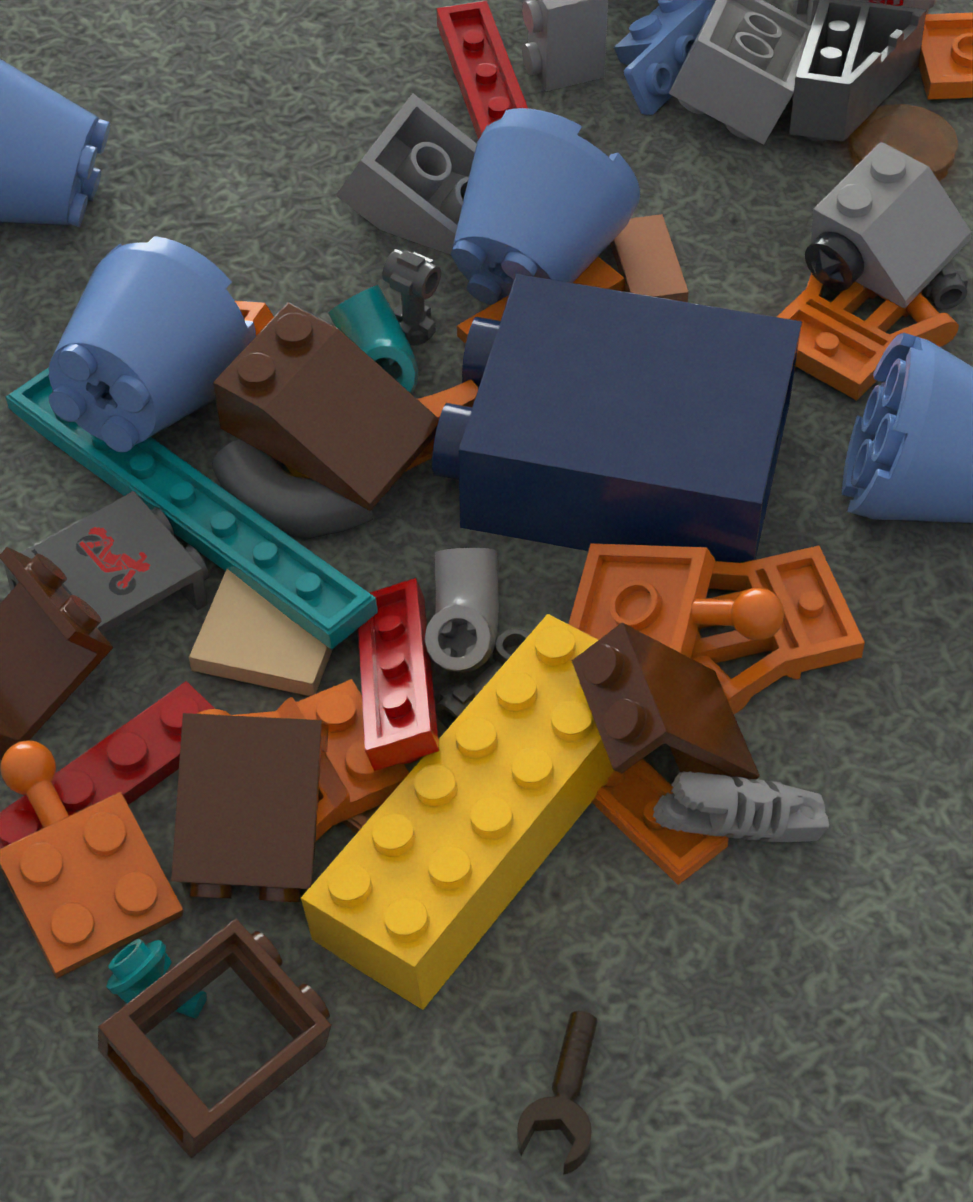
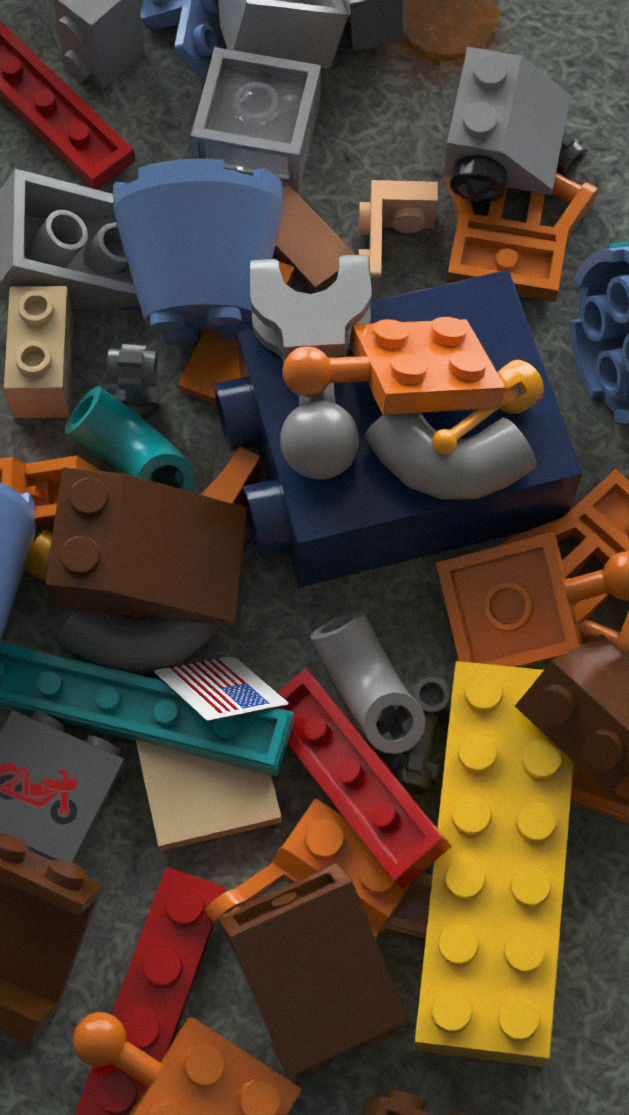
camera: 30 degrees left, 15 degrees up
none -> tan brick [4,286,74,418]
none -> sticker [154,657,288,720]
none -> piece [191,47,321,192]
none -> light grey piece [250,254,372,480]
none -> orange plate [282,317,505,415]
none -> light nougat bracket [358,180,438,301]
none -> light grey cylinder [364,413,537,500]
none -> light orange hinge [432,360,544,455]

